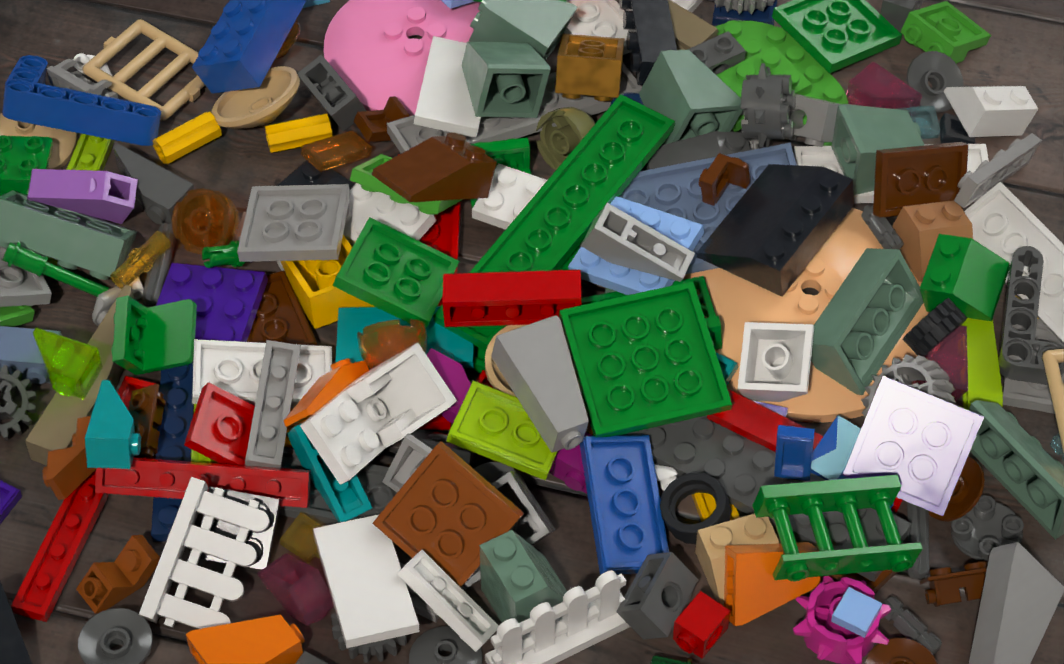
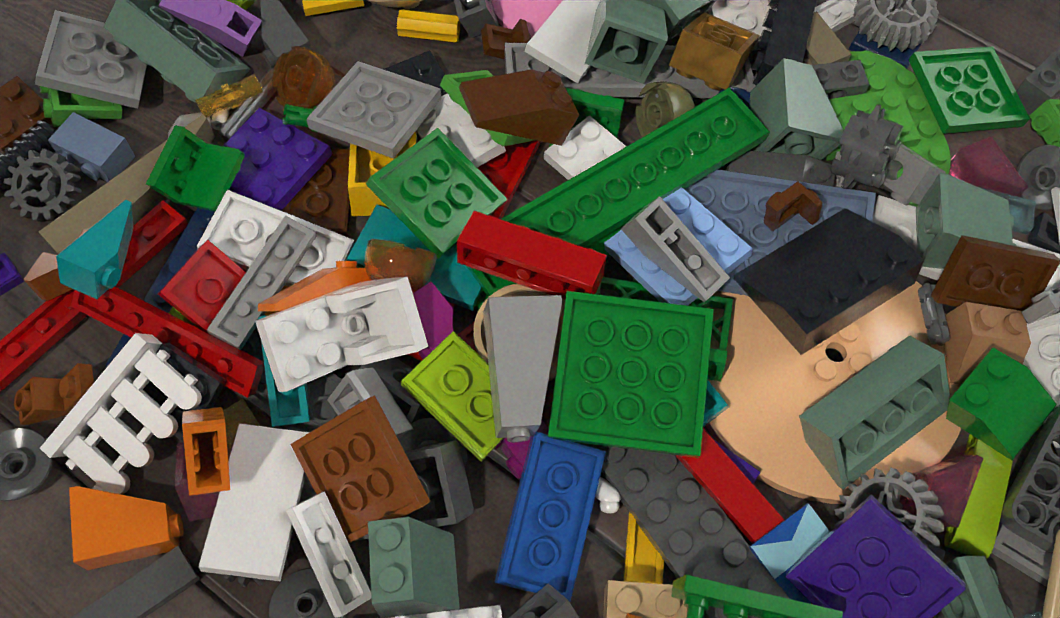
camera: 20 degrees right, 10 degrees up
green pin [2,242,109,297] -> none
clear neon green slope [33,328,103,399] -> none
reddish brown hinge [129,384,166,459] -> none
clear orange tile [301,130,372,172] -> none
black tyre [660,472,732,544] -> none
white slope [737,322,814,402] -> none
blue tile [774,425,815,481] -> none
black tyre [903,298,967,357] -> none
none -> orange slope [182,407,231,496]

